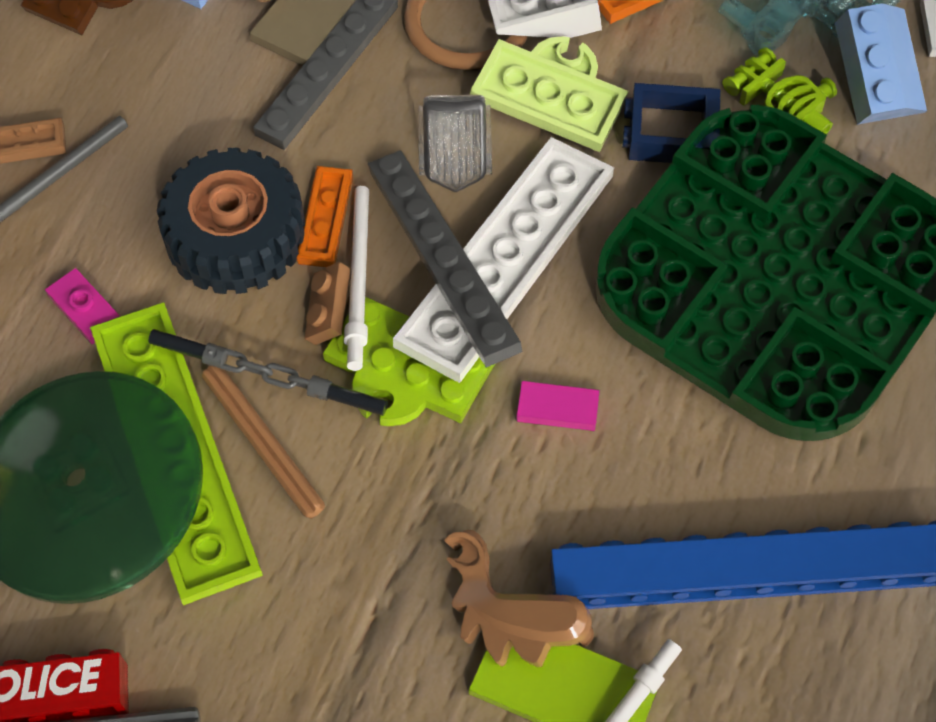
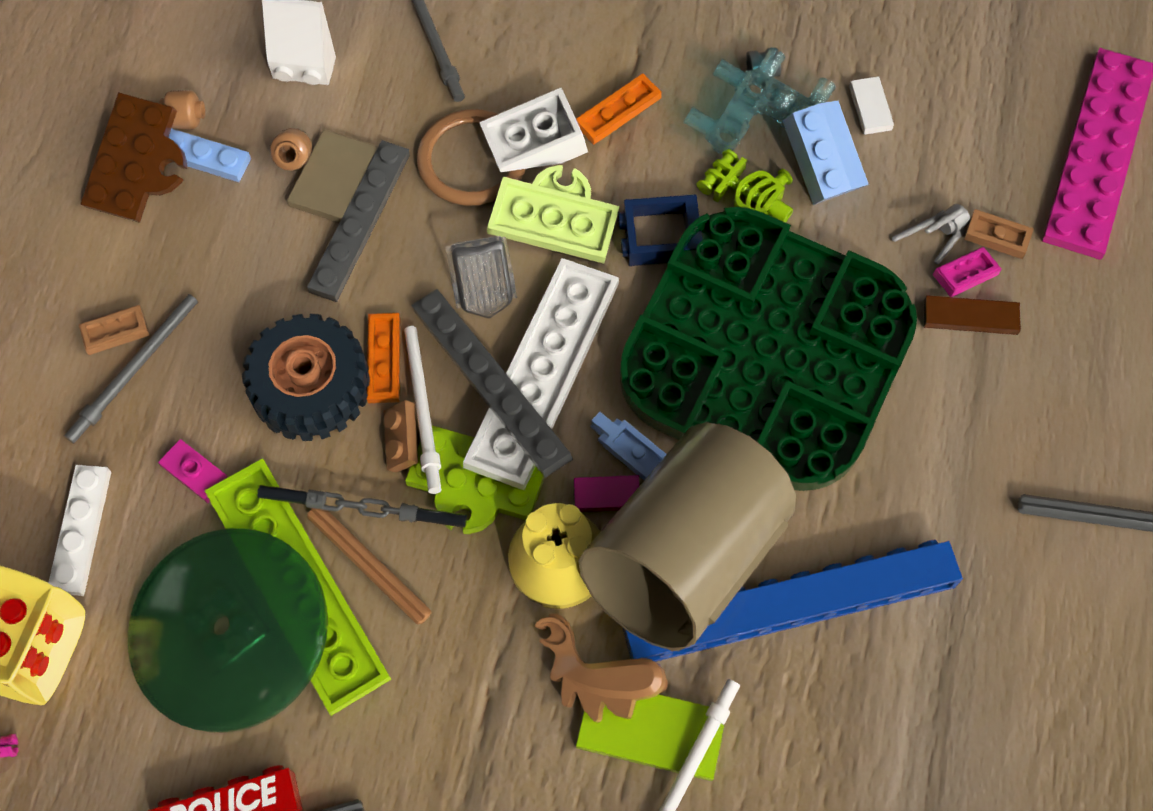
camera: 10 degrees left, 5 degrees up
none -> light yellow cone [508,503,600,609]
none -> dark tan piece [579,422,796,651]
none -> light blue hinge [591,412,666,480]

